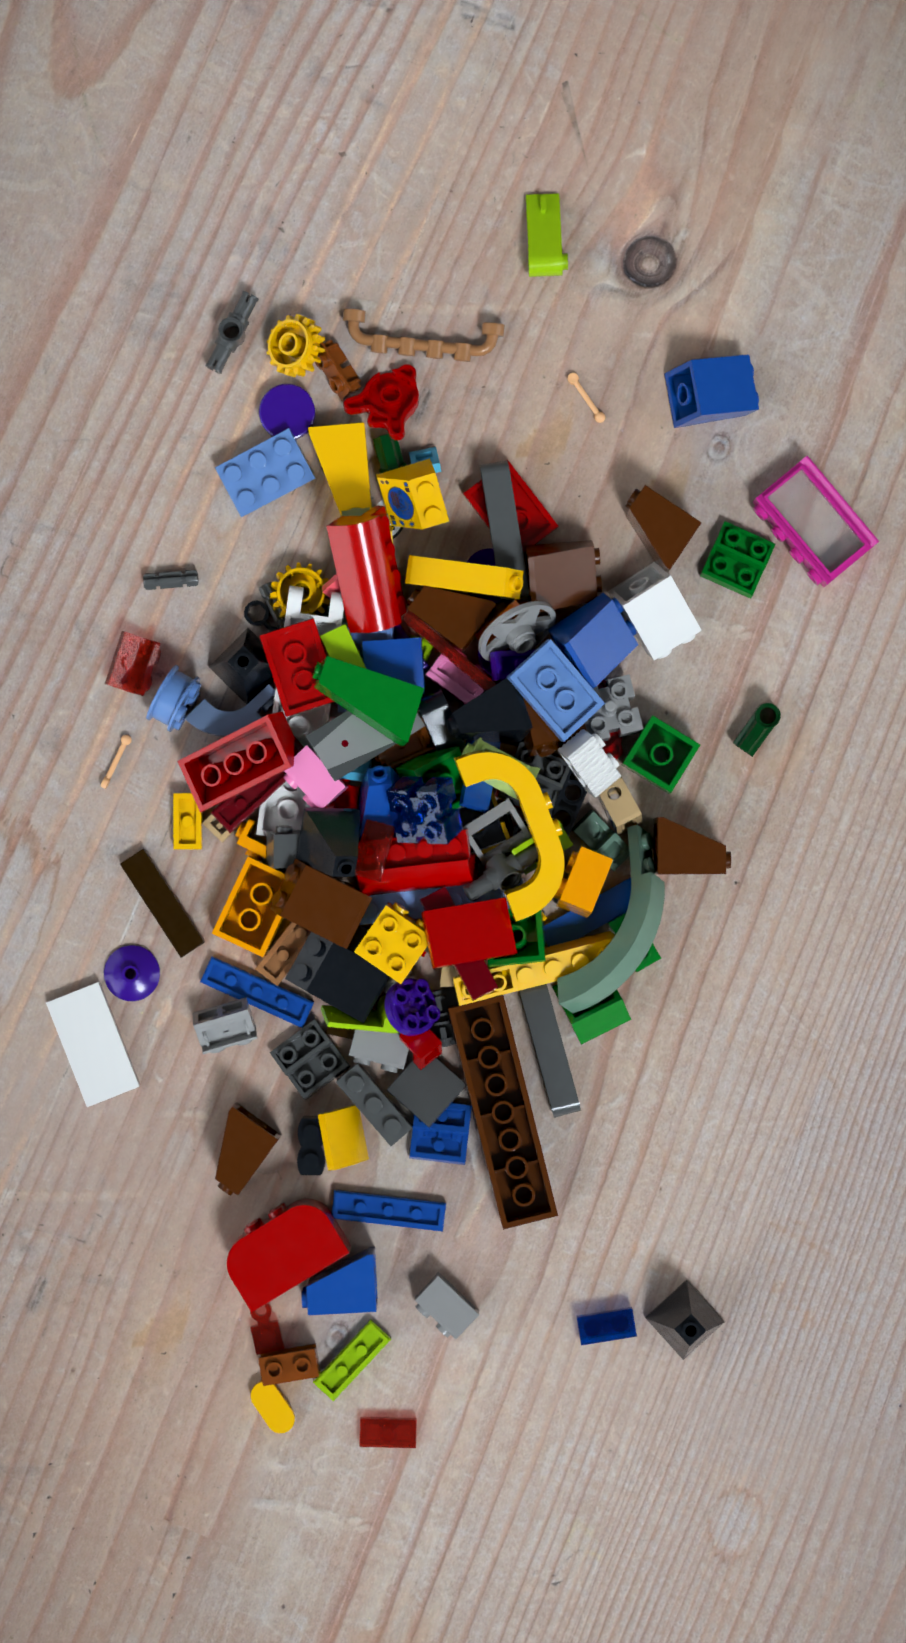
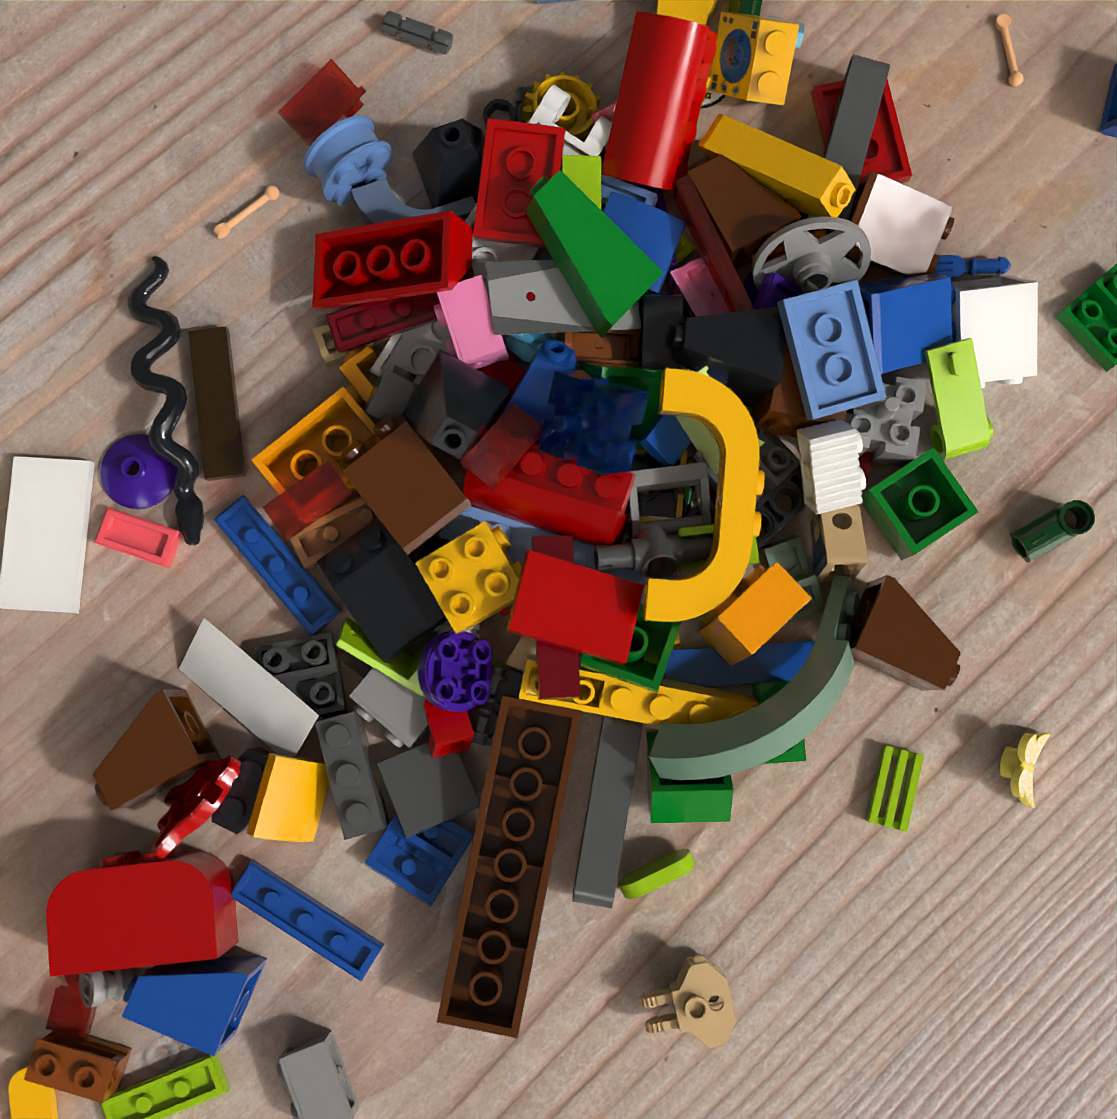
camera: 25 degrees right, 5 degrees down
yellow plate [173,793,203,850] -> none
light grey hinge [192,997,257,1054] -> none
reddish brown slope [625,485,702,573] -> none
none -> light grey wheel [79,968,134,1008]
none -> coral tile [94,507,182,568]
none -> black animal [128,256,204,546]
none -> red tile [151,755,241,859]
none -> white sticker [179,618,319,758]
none -> clear red tile [263,461,353,541]
none -> lime tile [618,849,695,899]
none -> tan hinge [639,954,737,1049]
none -> lime tile [866,745,924,832]
none -> lime door [924,337,994,460]
none -> blue piece [933,255,1011,278]
none -> light yellow animal [1000,732,1050,808]

